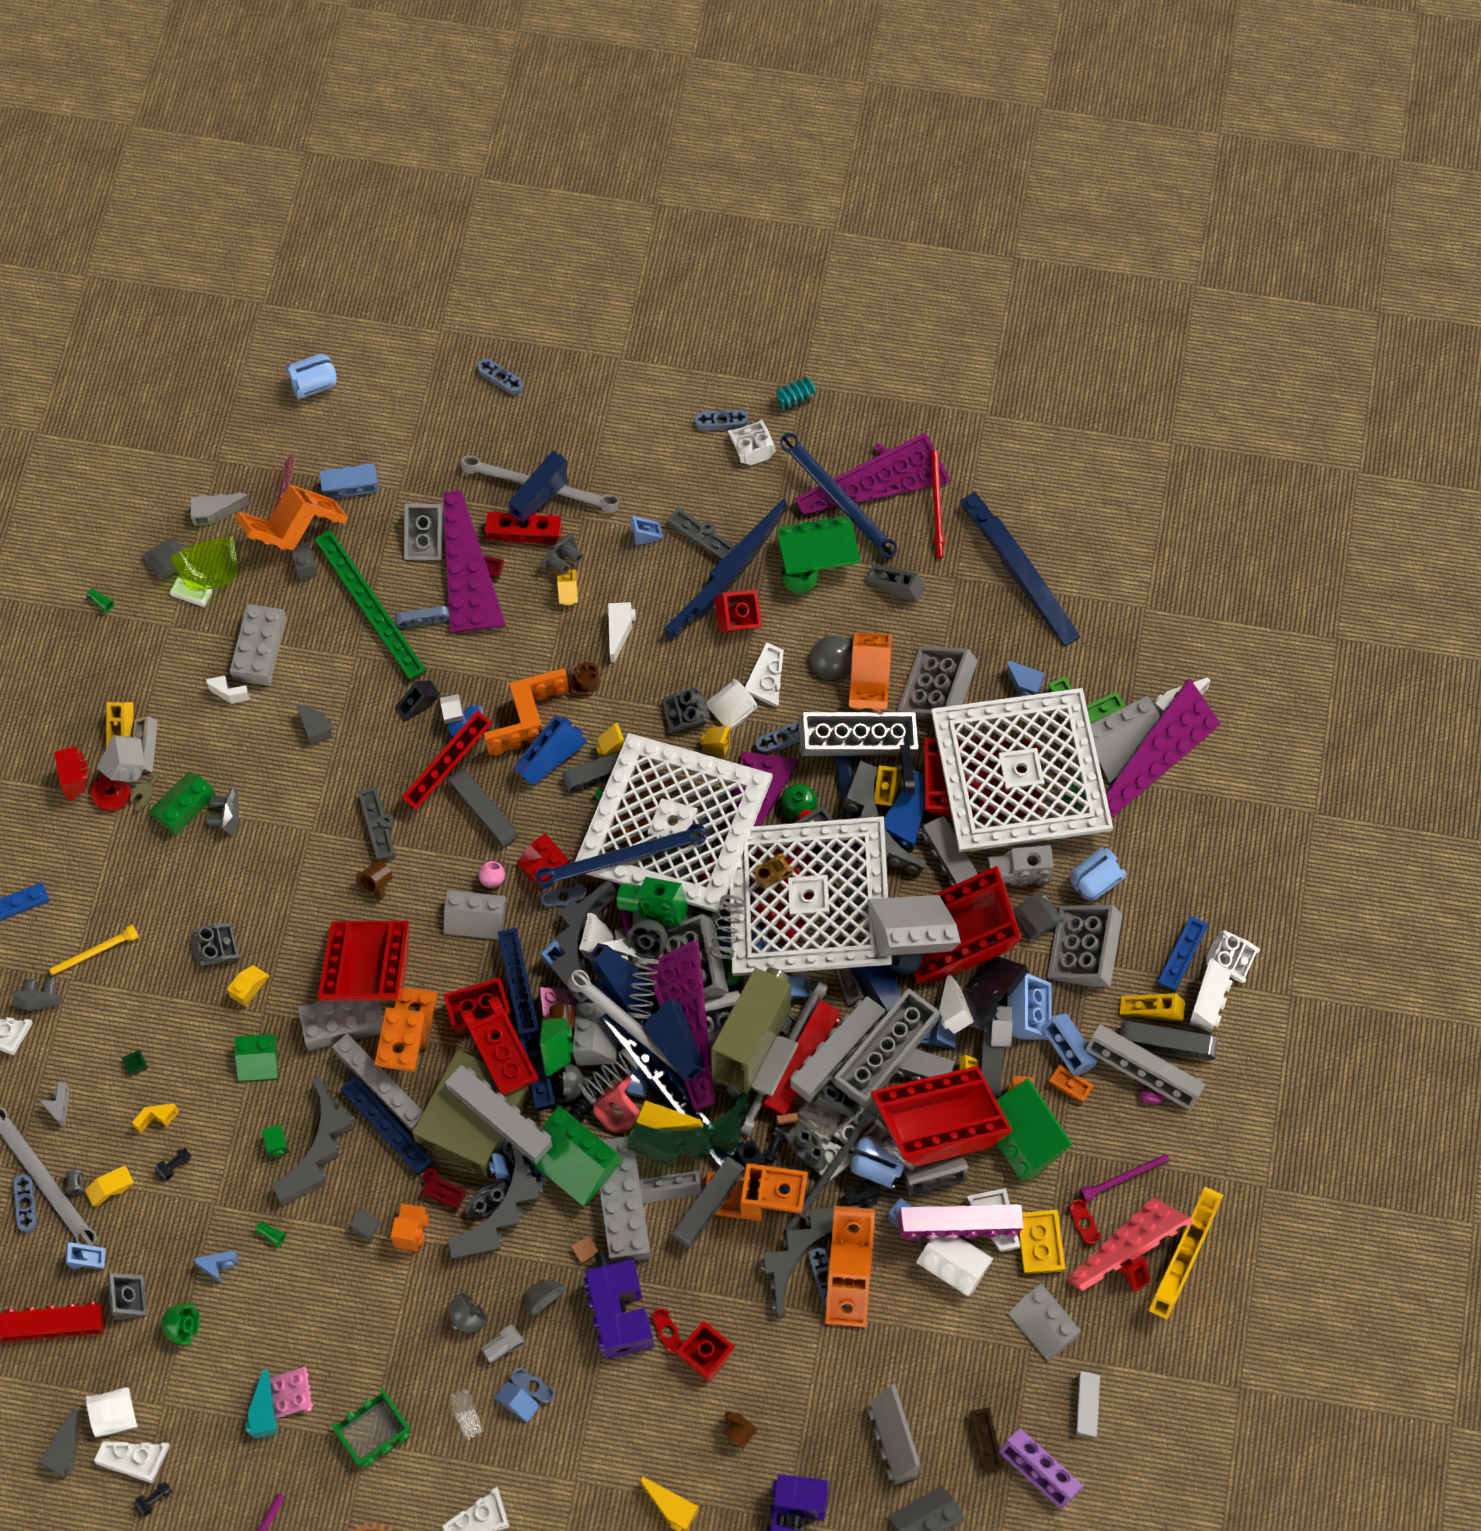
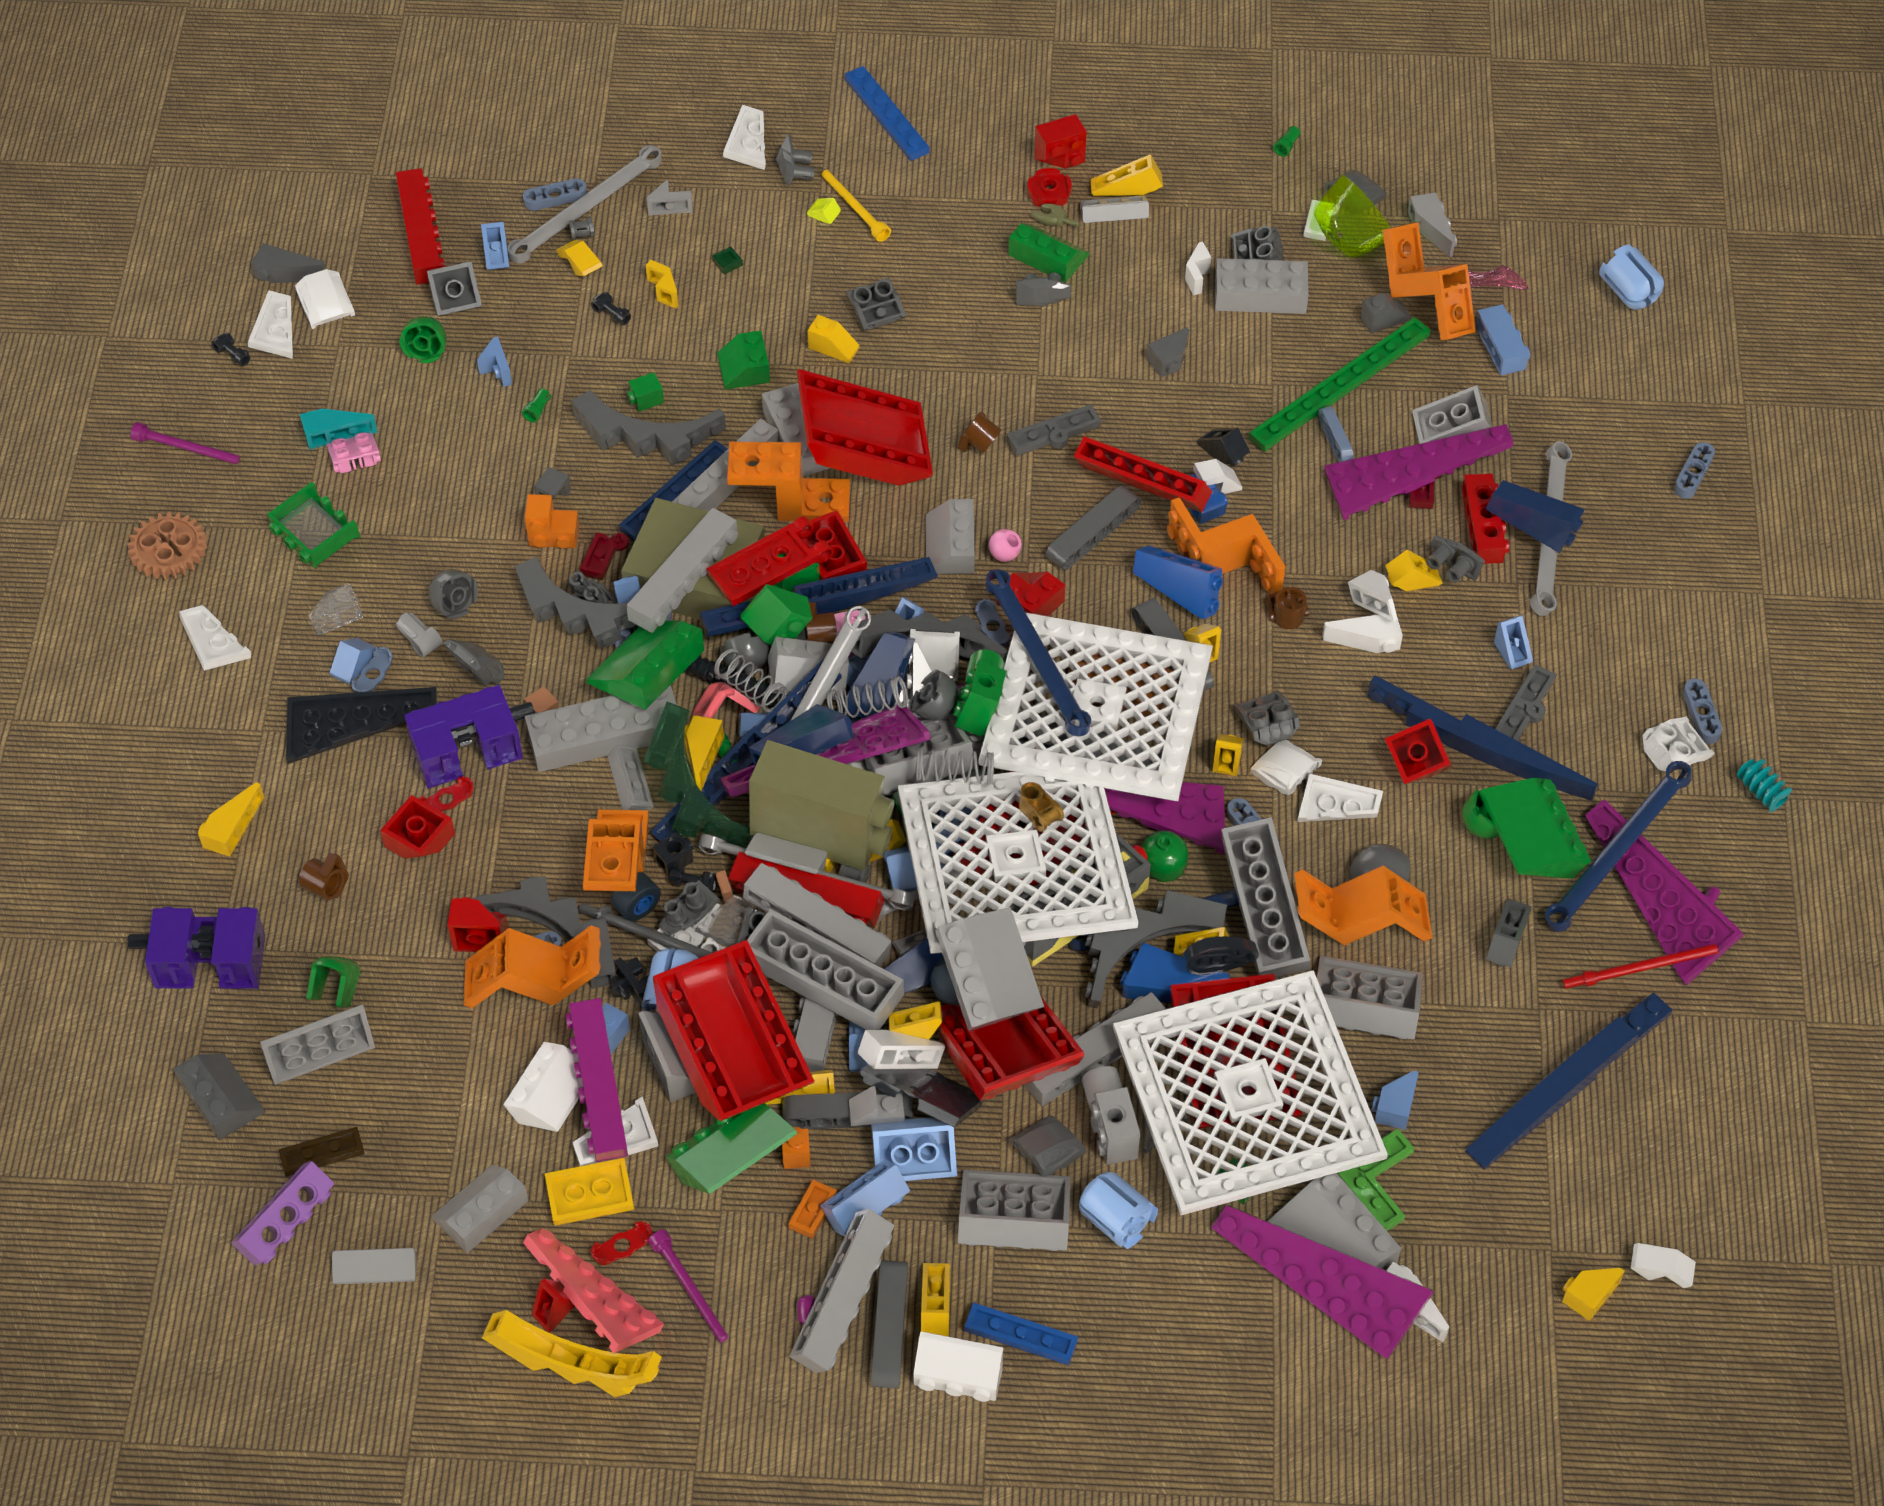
camera: 80 degrees right, 10 degrees down
light grey slope [97,735,145,782] -> none
dark grey beam [672,1157,746,1248] -> none
white slope [1206,930,1260,983] -> none
none -> black wing [286,687,437,764]
none -> green piece [306,956,361,1008]
none -> red slope [447,897,509,952]
none -> neon yellow slope [807,198,841,224]
none -> yellow slope [889,1001,942,1040]
none -> dark grey slope [1231,226,1284,261]
none -> white slope [1348,570,1398,621]
none -> yellow slope [1562,1268,1625,1321]
none -> white slope [1631,1243,1696,1288]

